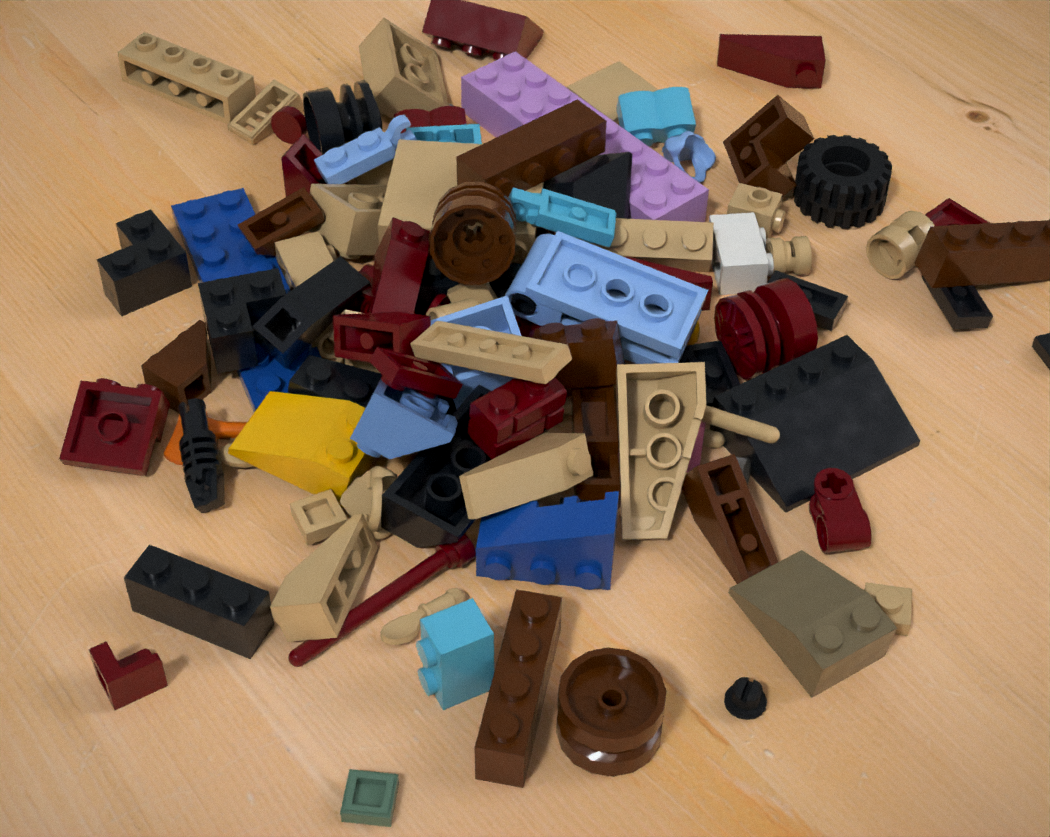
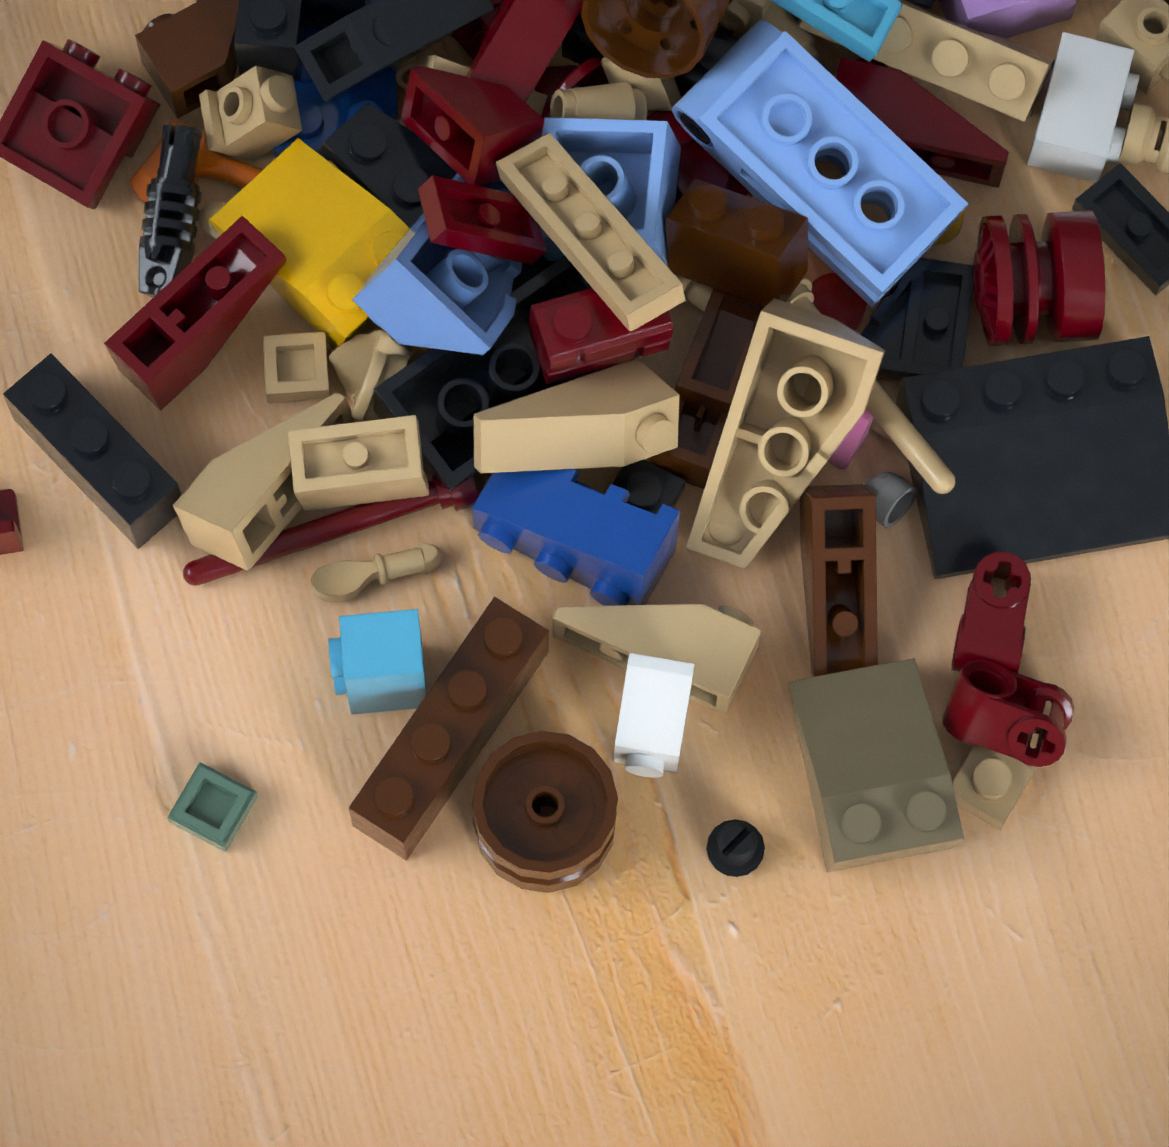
camera: 20 degrees right, 25 degrees up
none -> dark red slope [104,216,287,411]
none -> tan brick [199,66,303,161]
none -> tan panel [288,415,429,510]
none -> tan slope [553,604,762,715]
none -> white slope [613,653,695,778]
none -> dark red piece [942,659,1074,767]

